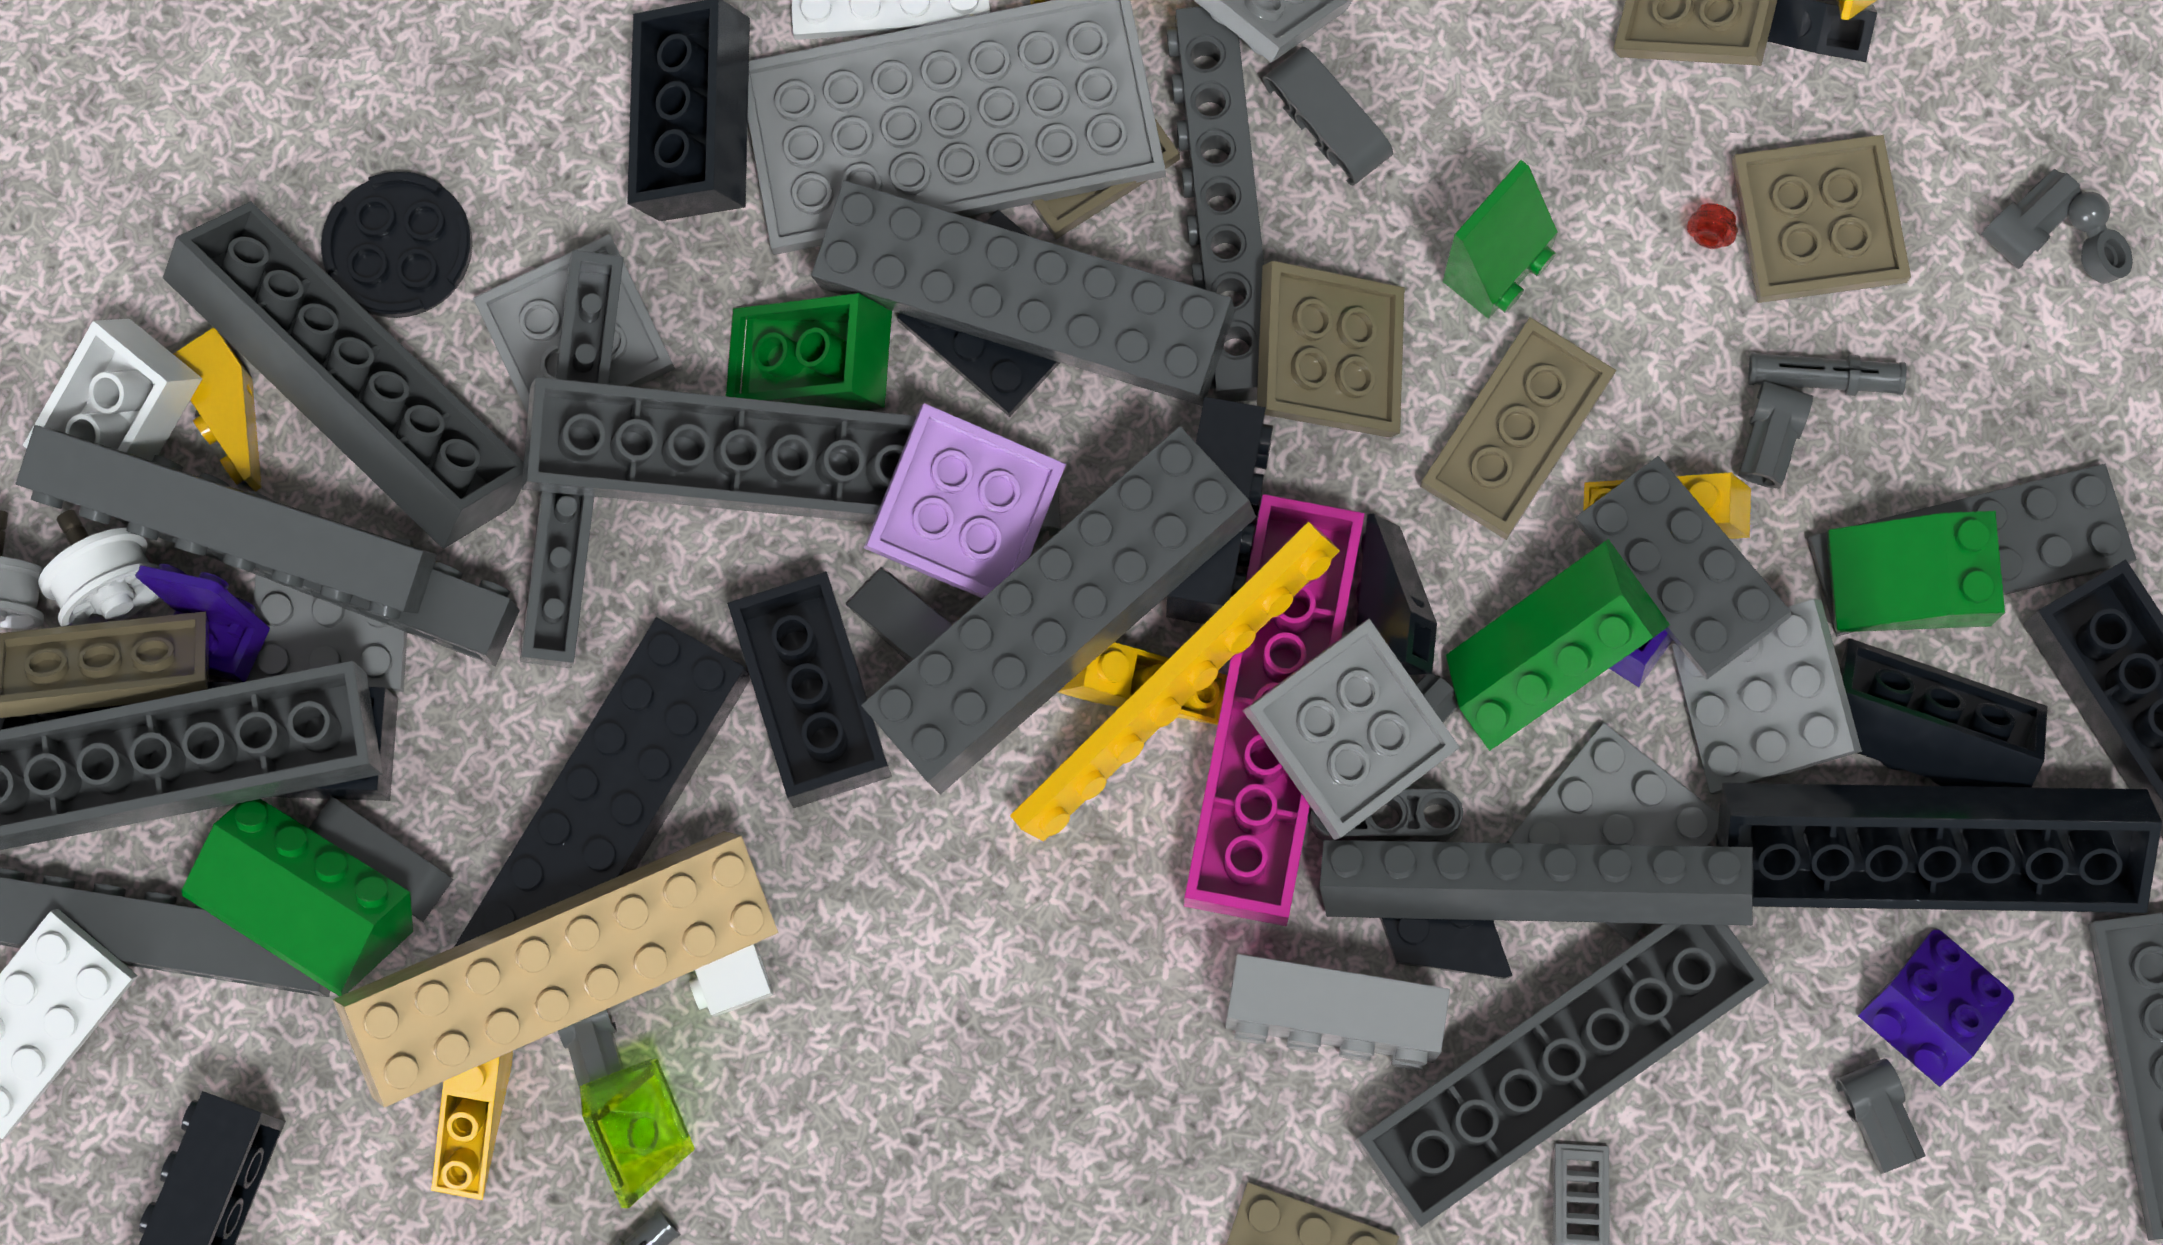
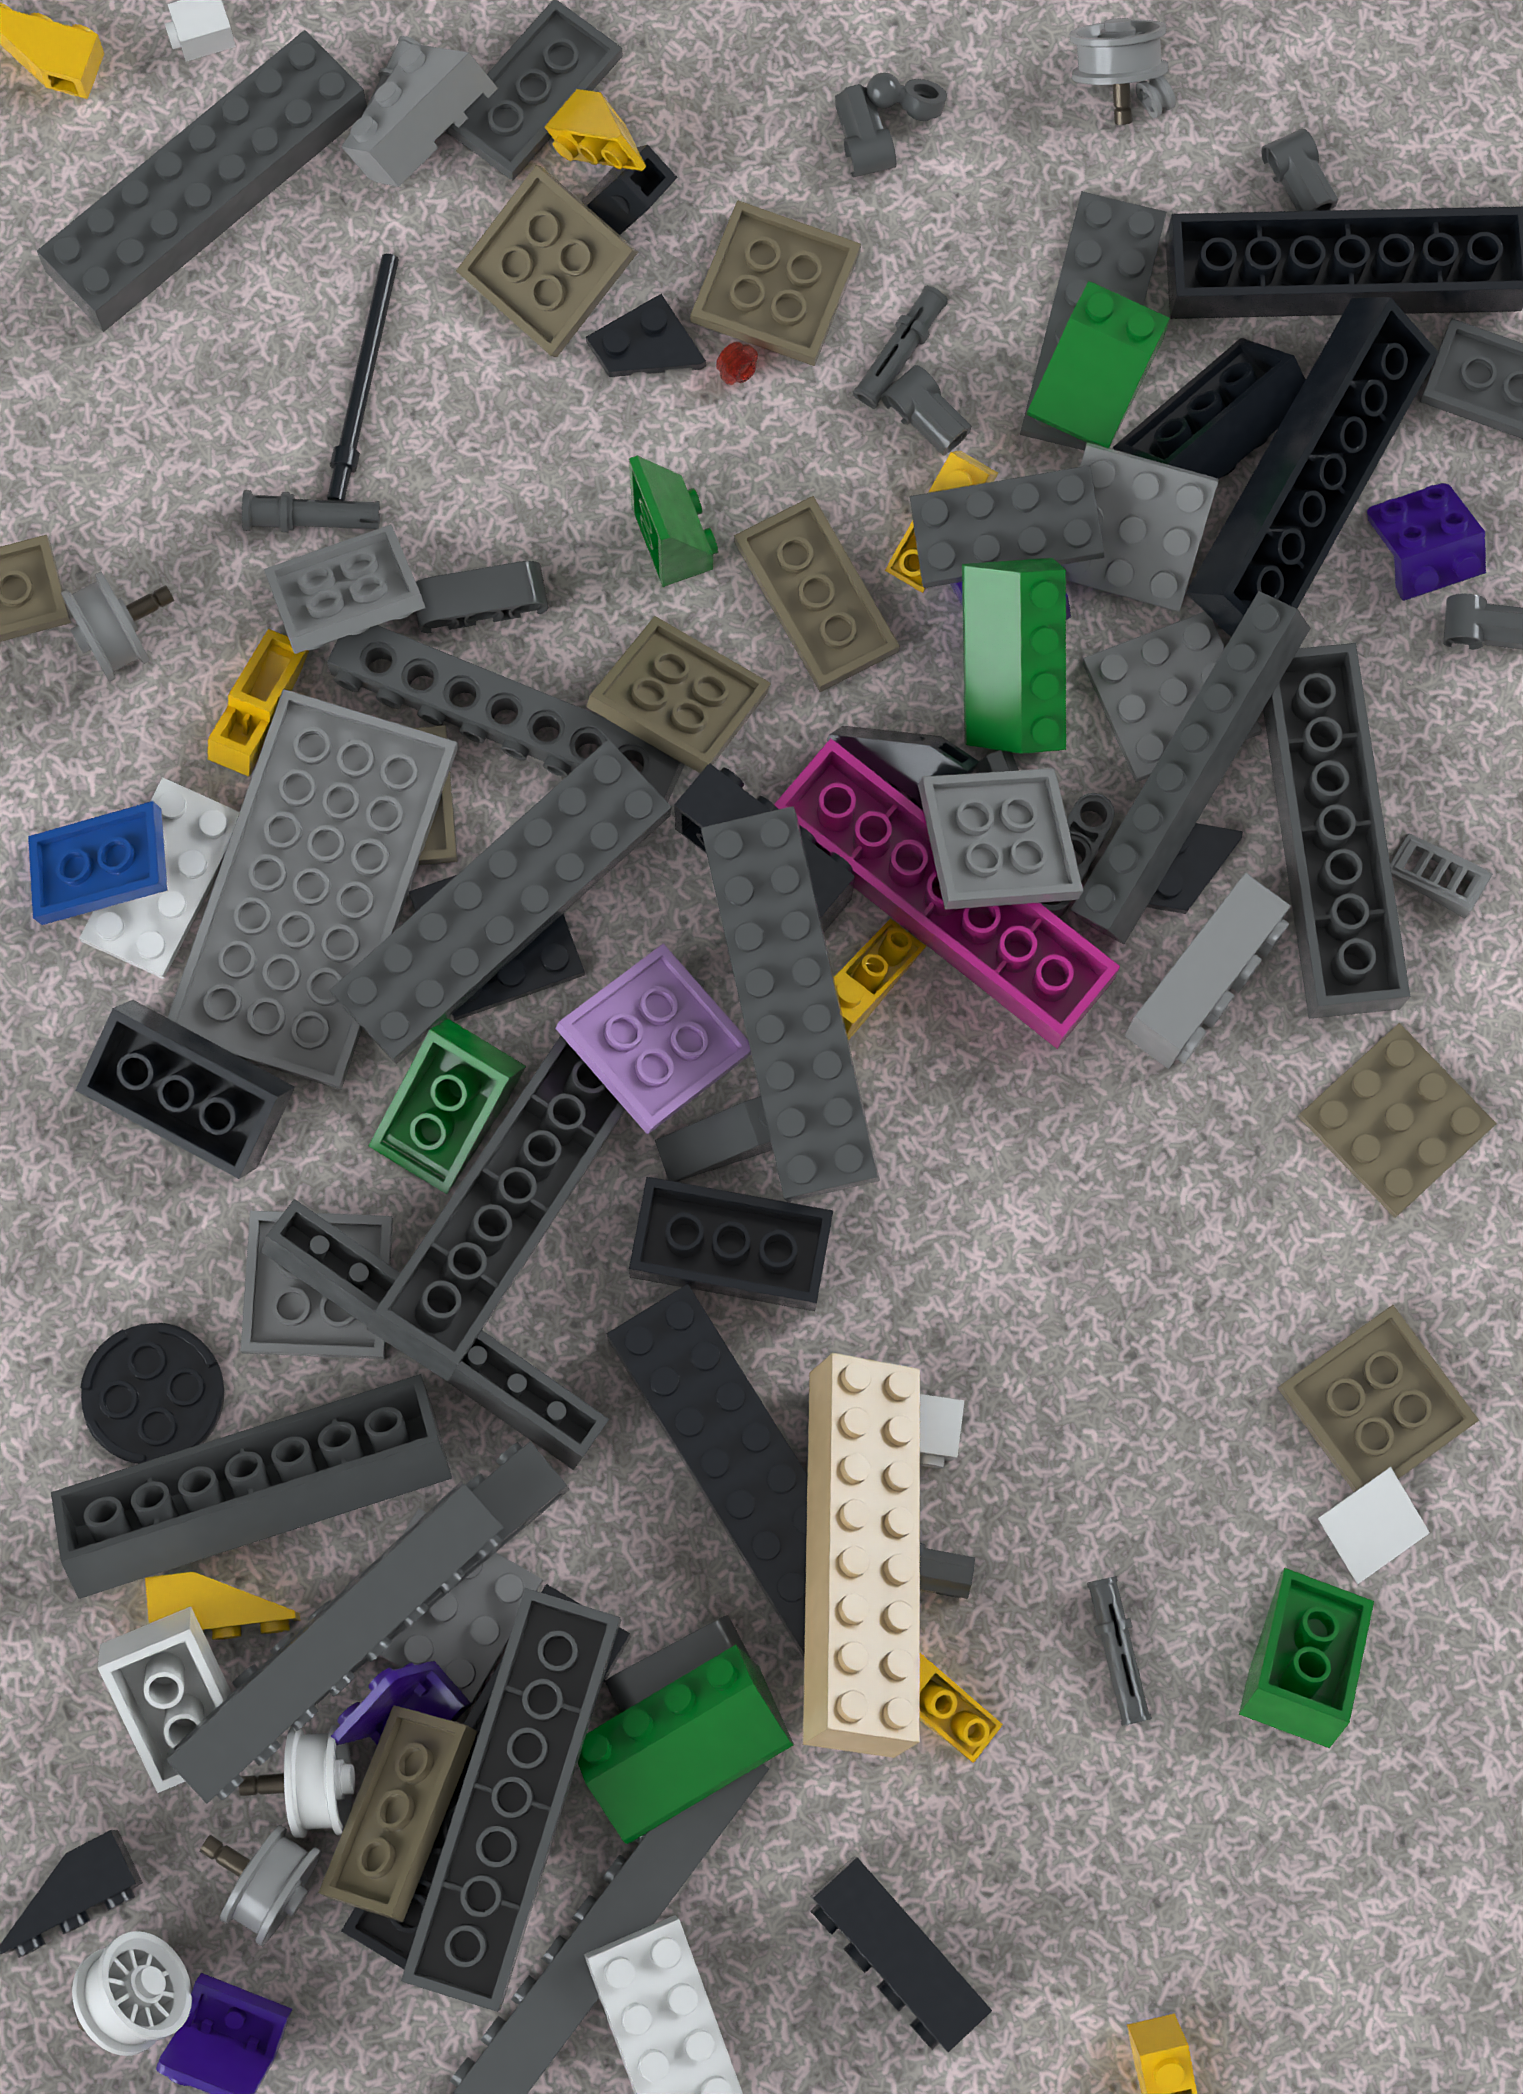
camera: 70 degrees left, 0 degrees up
clear neon green slope [579,1059,695,1208] -> none
yellow plate [1010,522,1340,842] -> none
none -> black wing [586,294,706,377]

